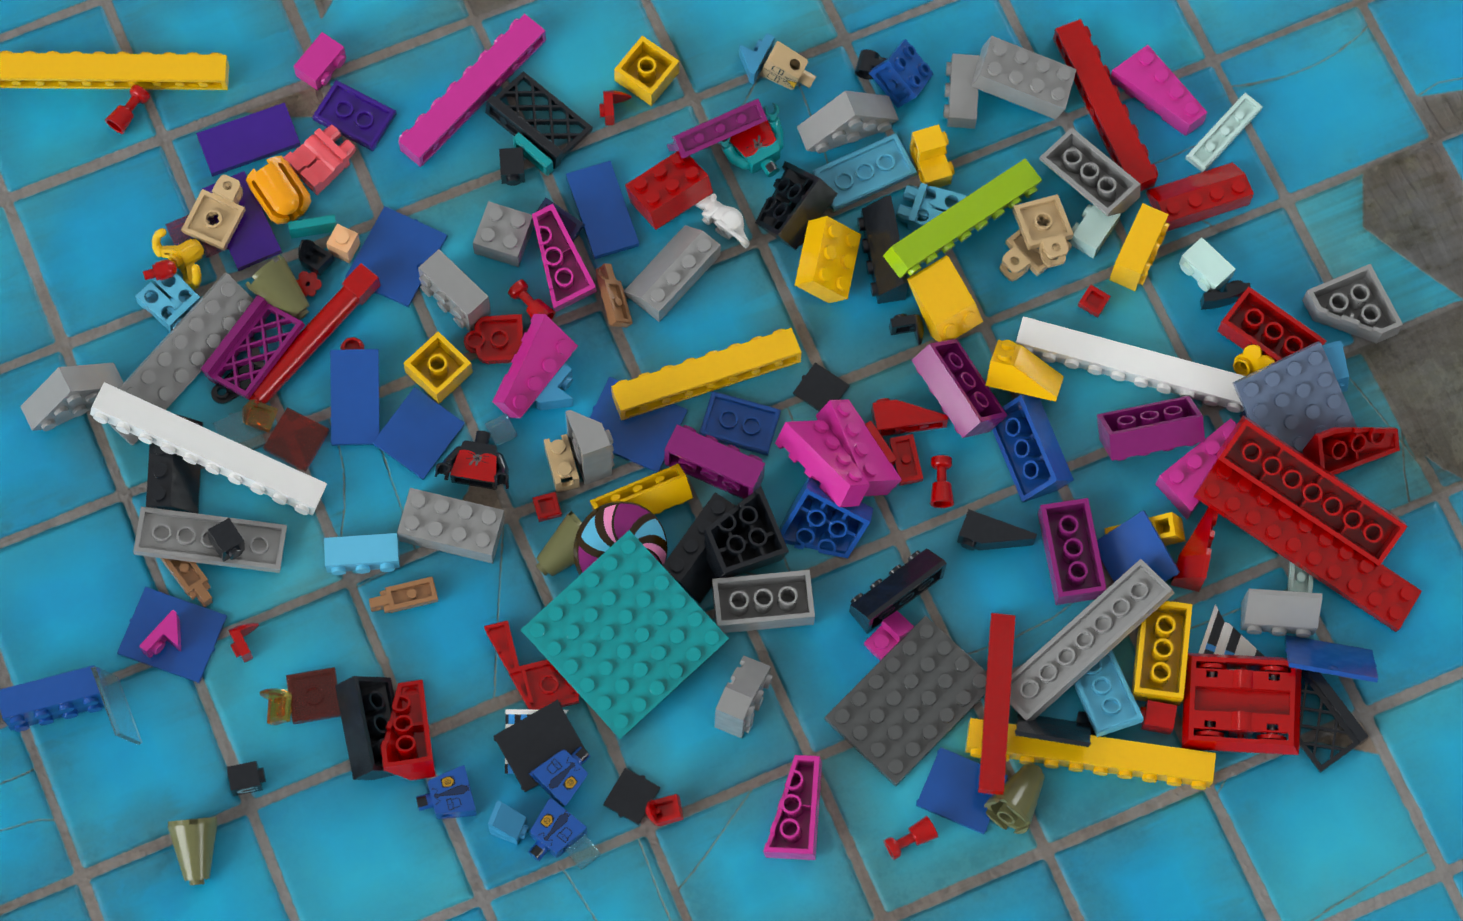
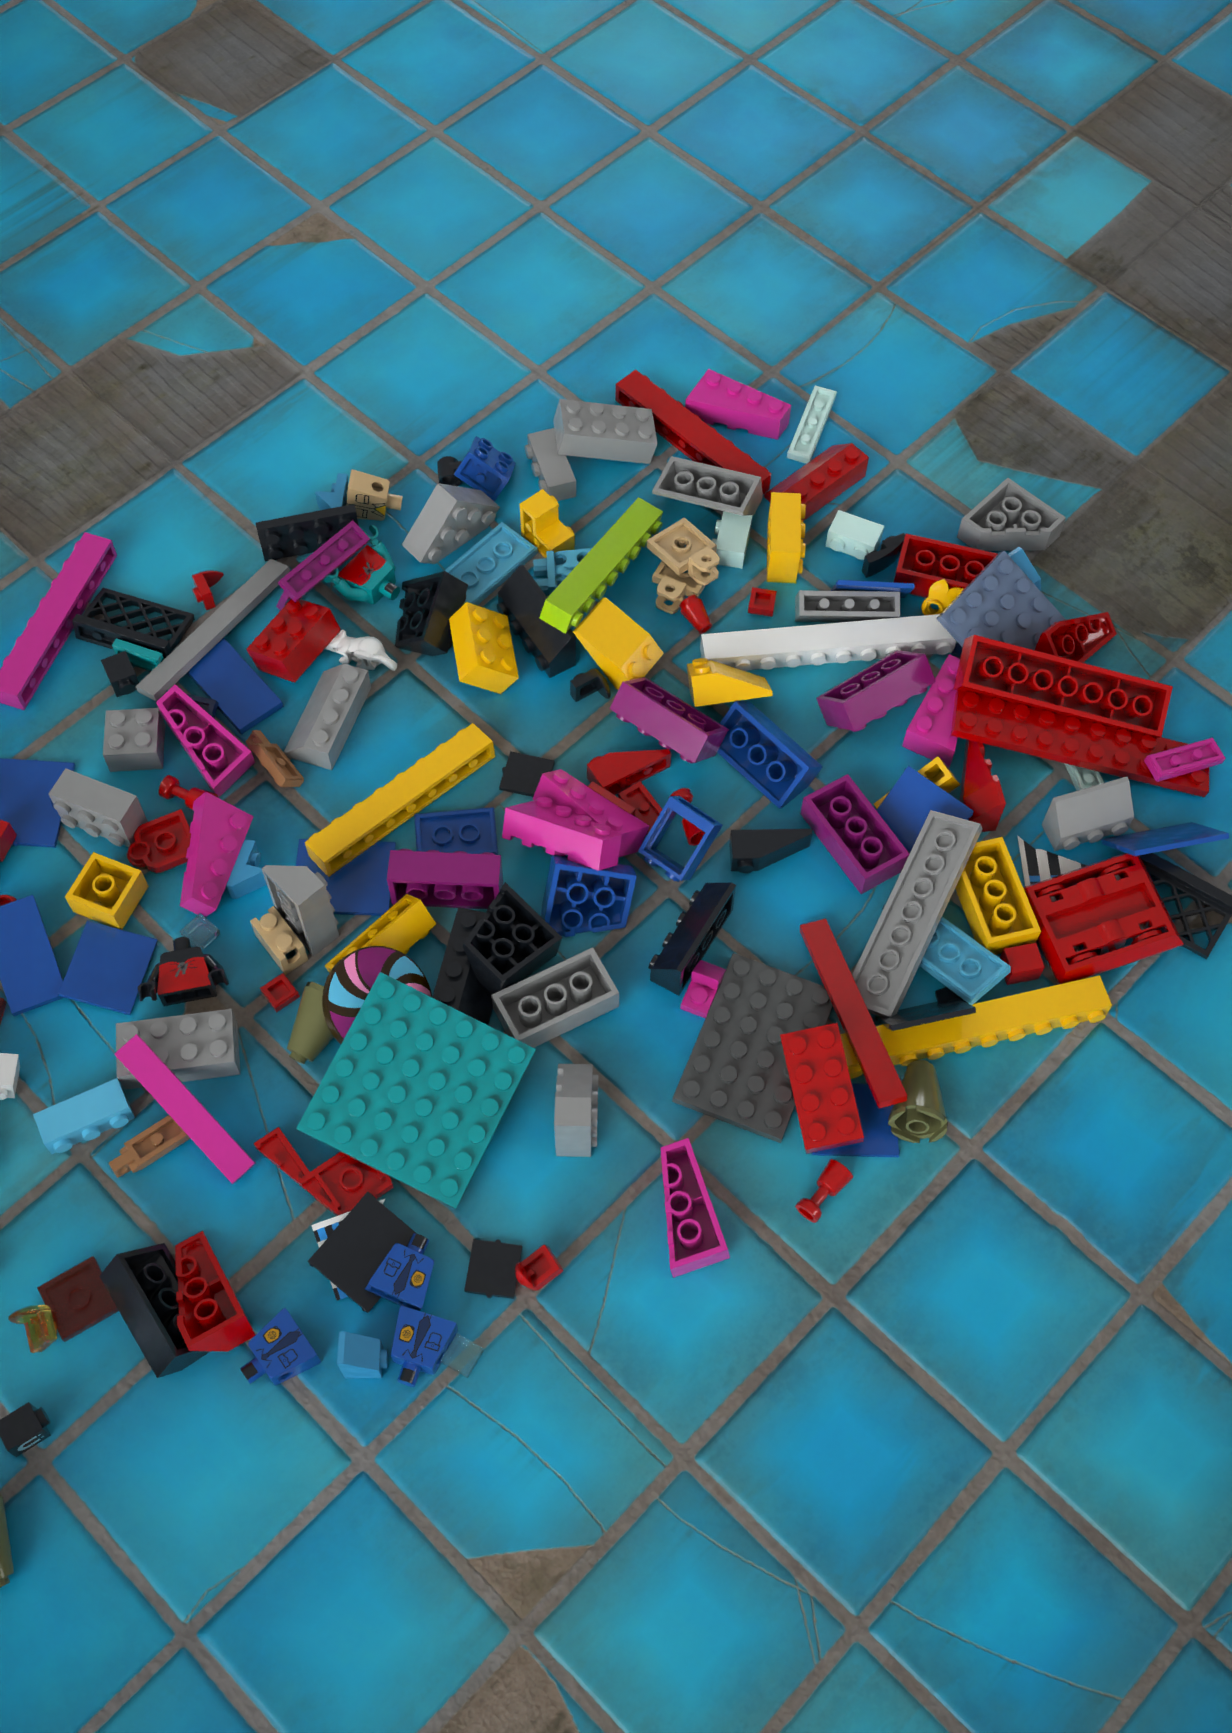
camera: 20 degrees left, 10 degrees down
yellow brick [614,35,679,106] -> none
none -> dark pink tile [114,1034,256,1184]
none -> light grey tile [135,559,290,701]
none -> black plate [256,504,359,561]
none -> blue window [638,796,723,882]
none -> red cone [679,595,712,634]
none -> red brick [780,1022,864,1154]
none -> light grey brick [795,590,900,622]
none -> blue piece [831,580,915,598]
none -> dark pink tile [1144,738,1226,782]

